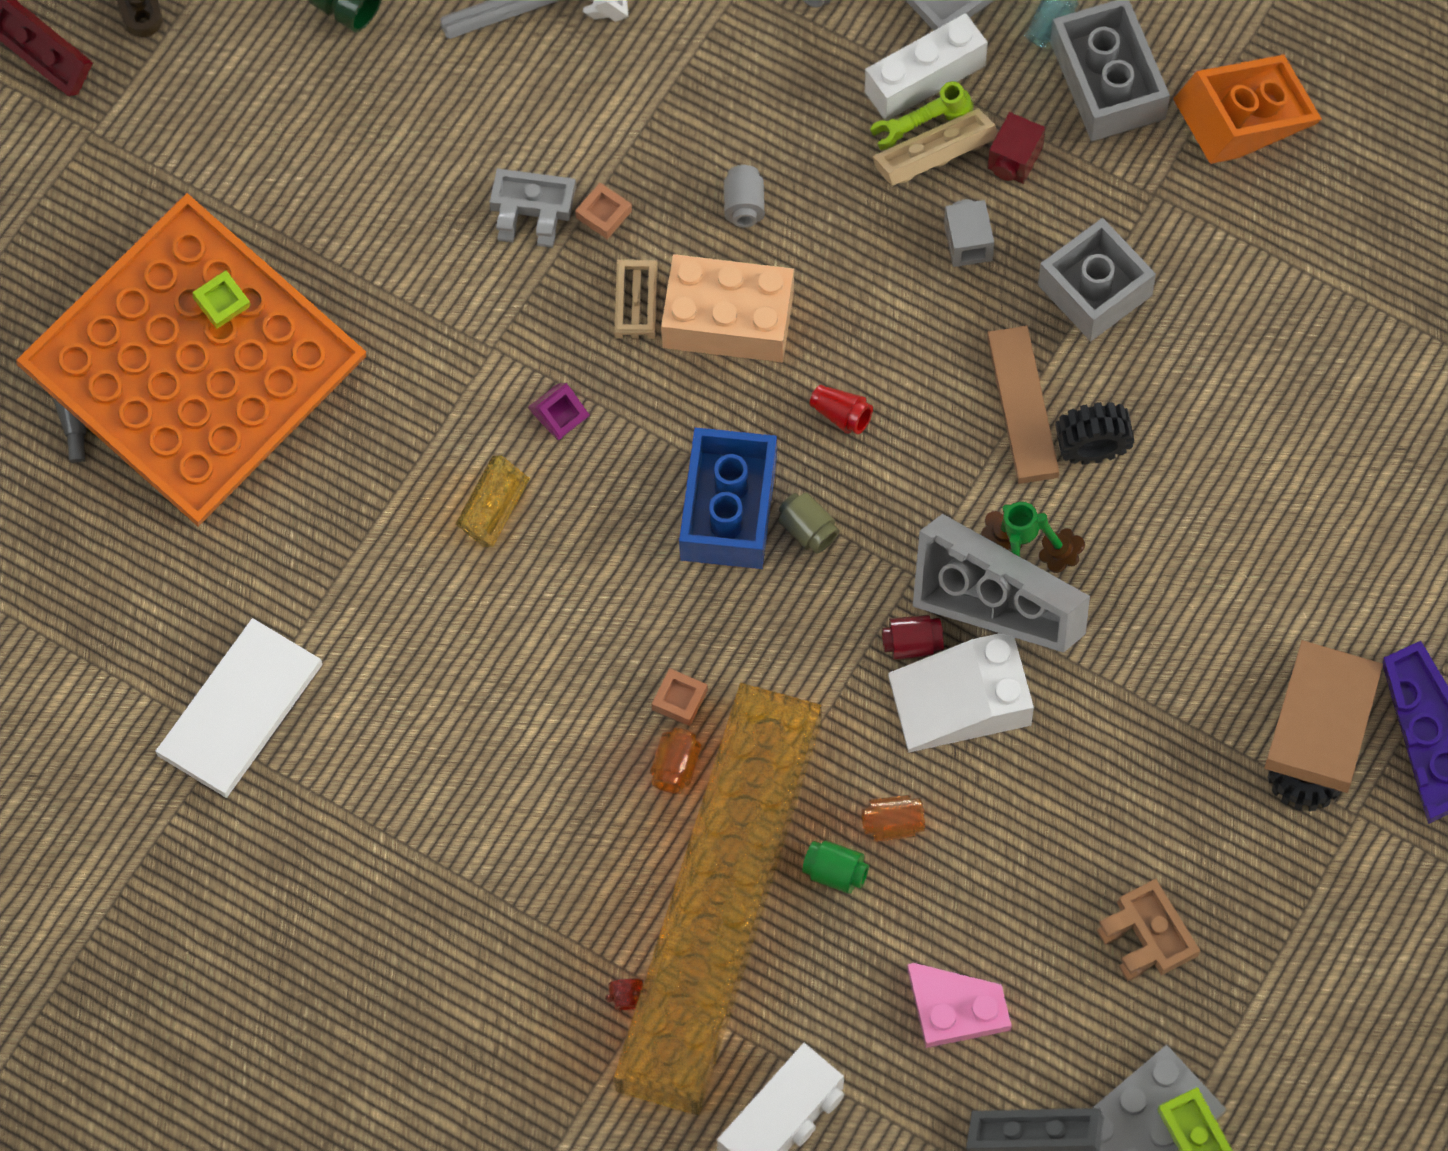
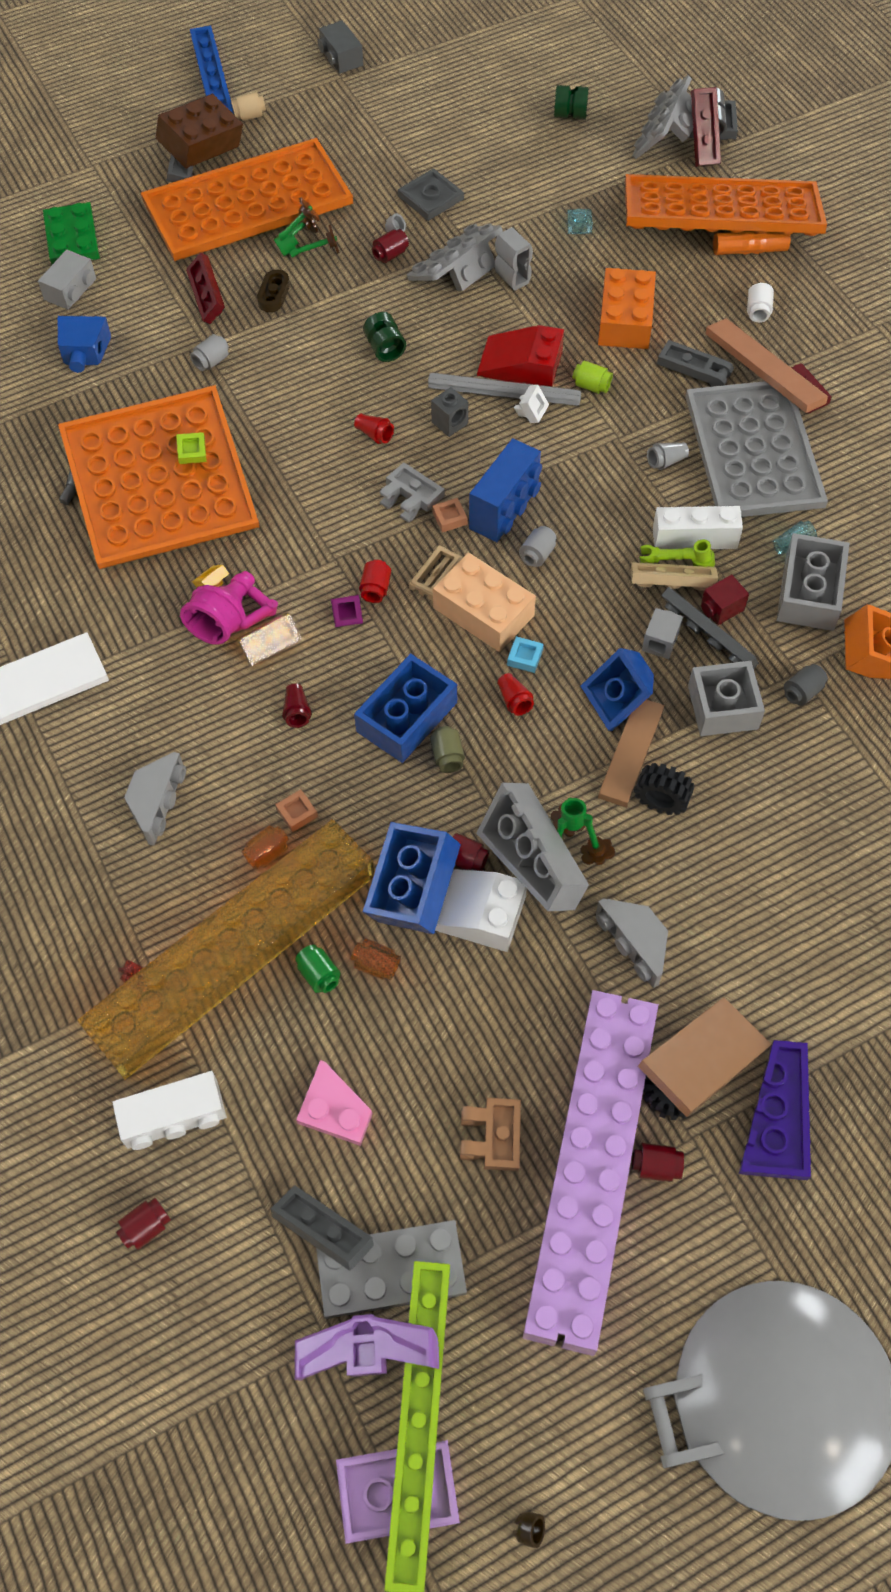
camera: 30 degrees right, 5 degrees down
none -> light grey slope [124,752,186,846]
none -> dark pink piece [180,571,278,645]
none -> light grey brick [190,334,229,371]
none -> yellow plate [192,565,229,588]
none -> dark red cone [282,683,312,728]
none -> red cone [354,413,394,444]
none -> red brick [359,559,392,603]
none -> blue brick [362,822,461,934]
none -> dark grey brick [431,387,469,437]
none -> blue brick [469,438,542,542]
none -> medium azure plate [507,636,544,673]
none -> lavender piece [522,990,658,1356]
none -> blue slope [581,648,654,731]
none -> light grey slope [596,898,668,988]
none -> dark red brick [632,1143,684,1182]
none -> dark grey plate [661,587,759,669]
none -> dark grey brick [784,664,828,706]

